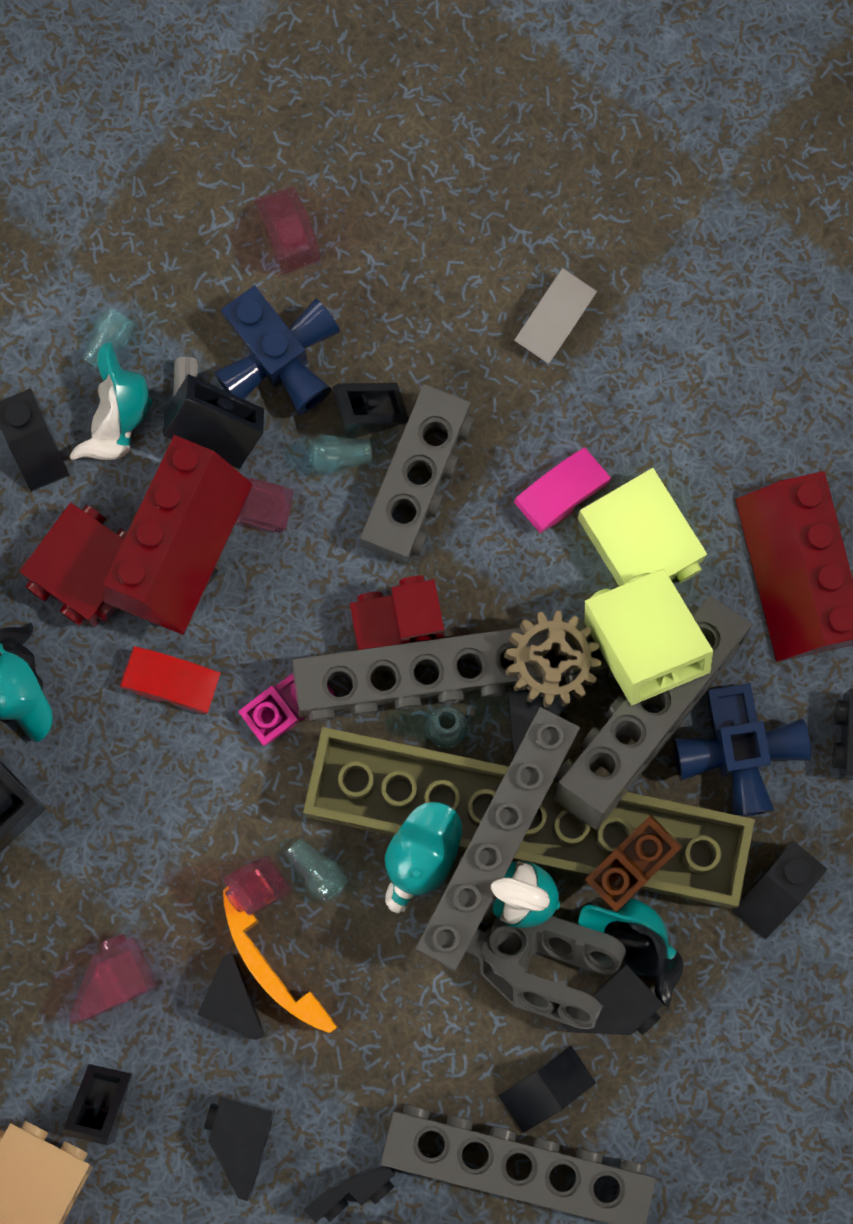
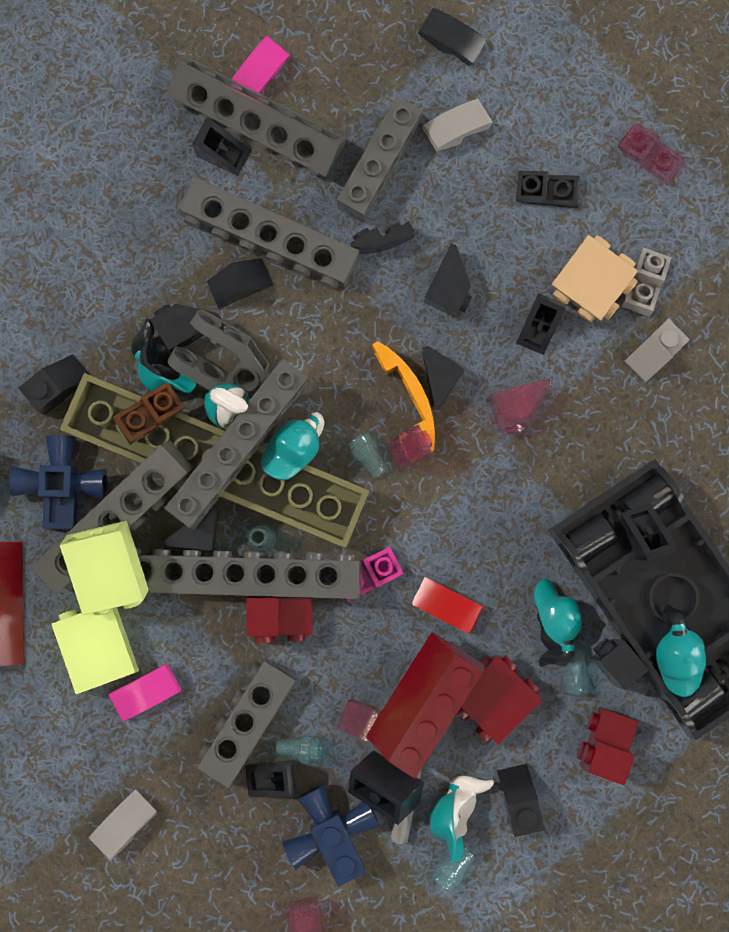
camera: 170 degrees left, 5 degrees up
dark tan gear [504,611,601,708] -> none

